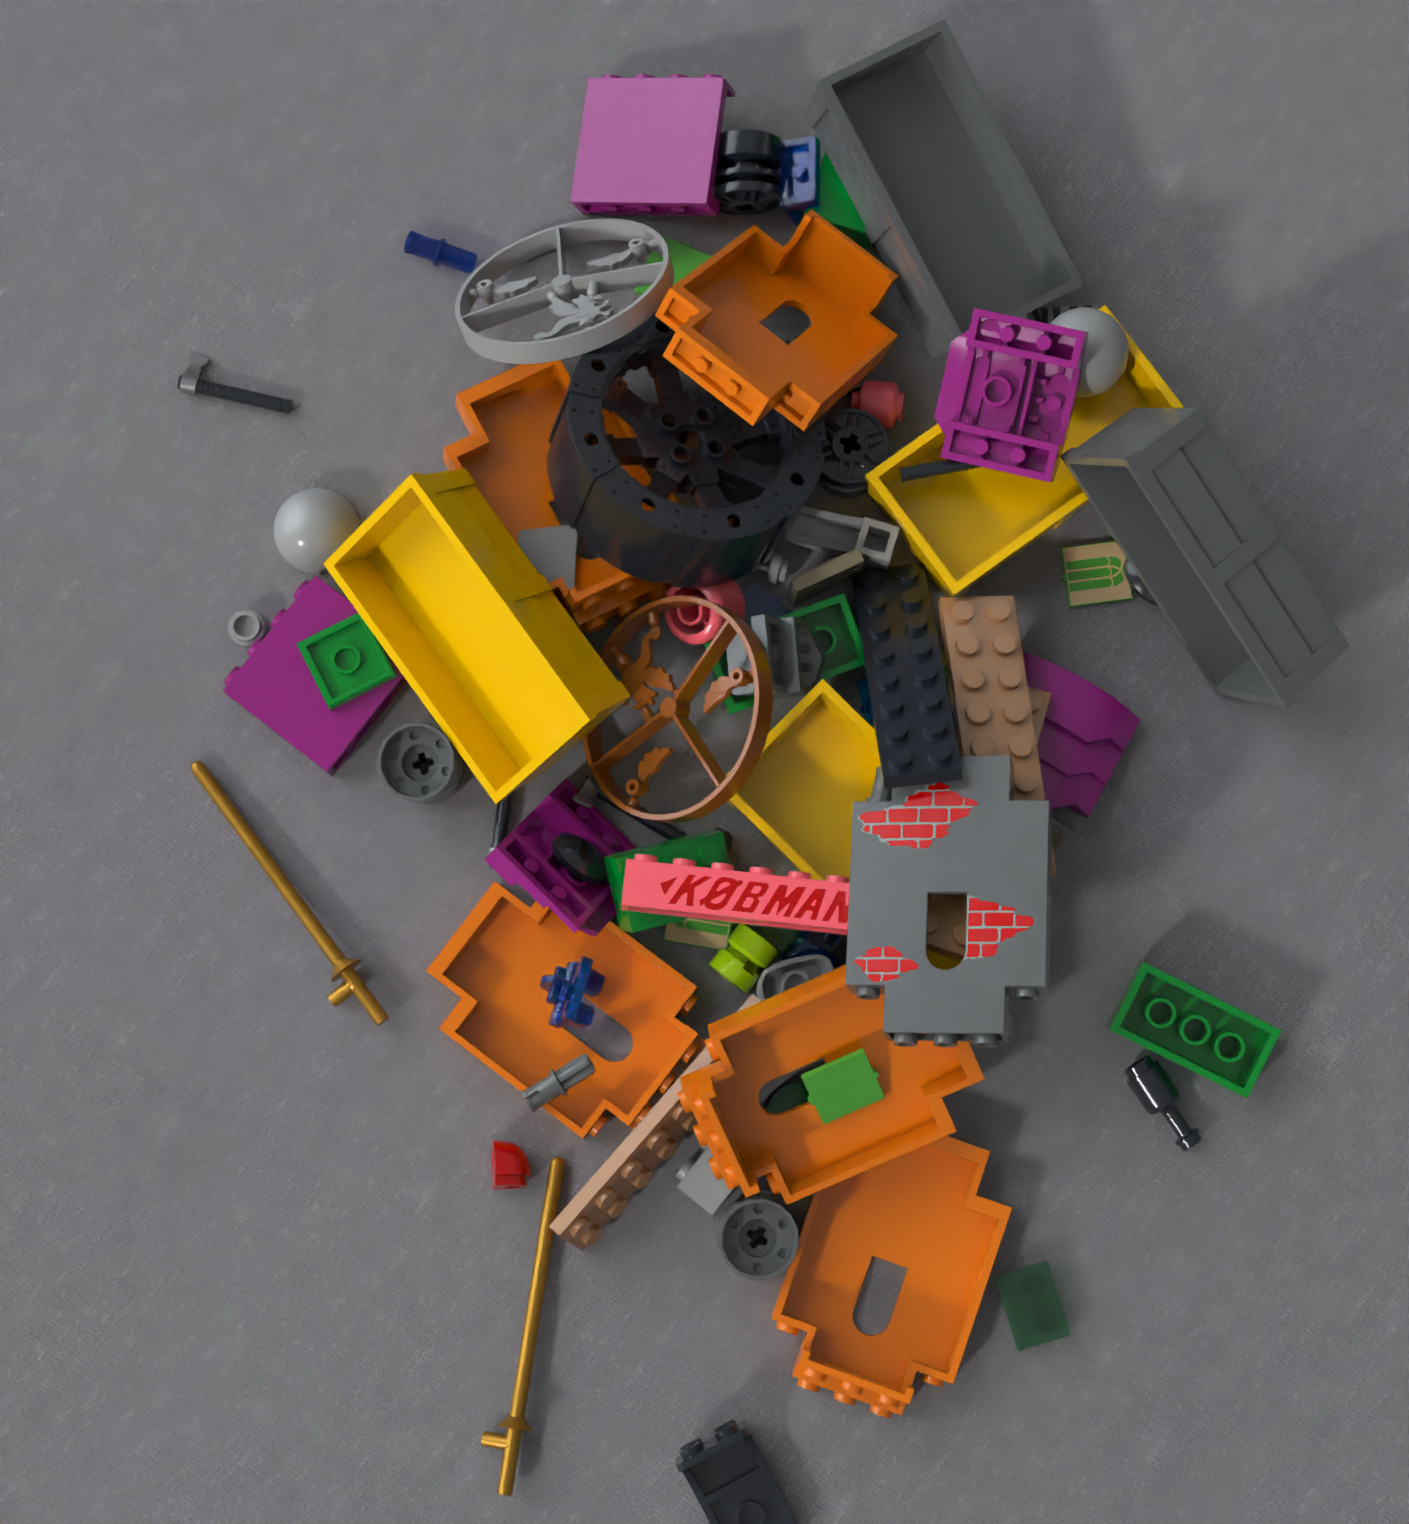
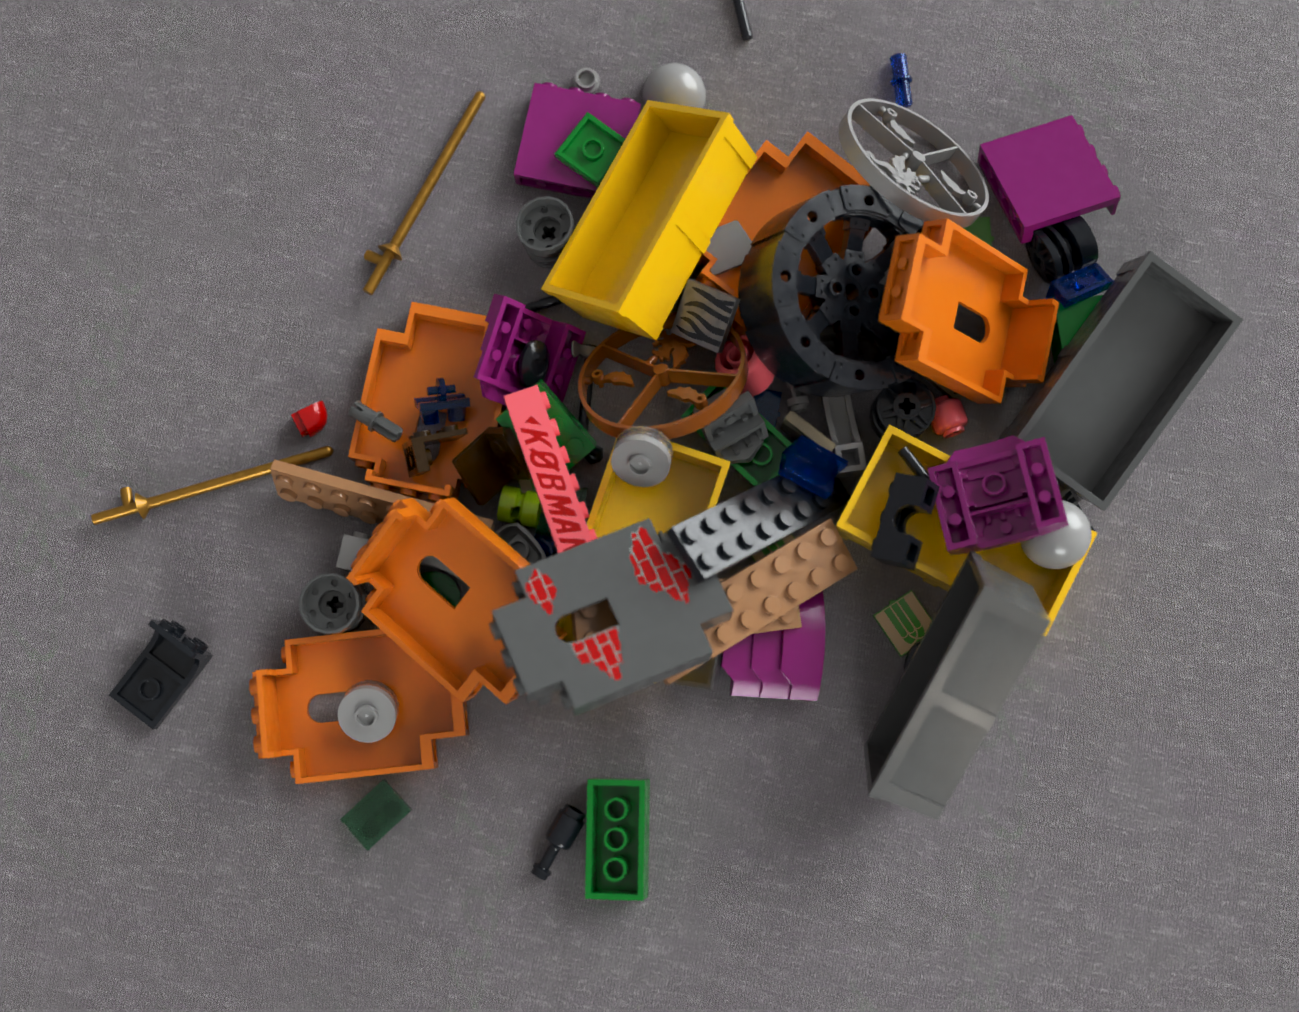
camera: 65 degrees right, 0 degrees up
bright green piece [801,1048,885,1124] -> none
none -> light grey piece [338,680,399,743]
none -> dark brown bracket [402,425,468,478]
none -> dark brown bracket [452,427,531,506]
none -> light grey piece [611,426,673,487]
none -> flat silver tile [671,279,740,353]
none -> clear blue panel [778,435,849,499]
none -> black arch [871,472,939,571]

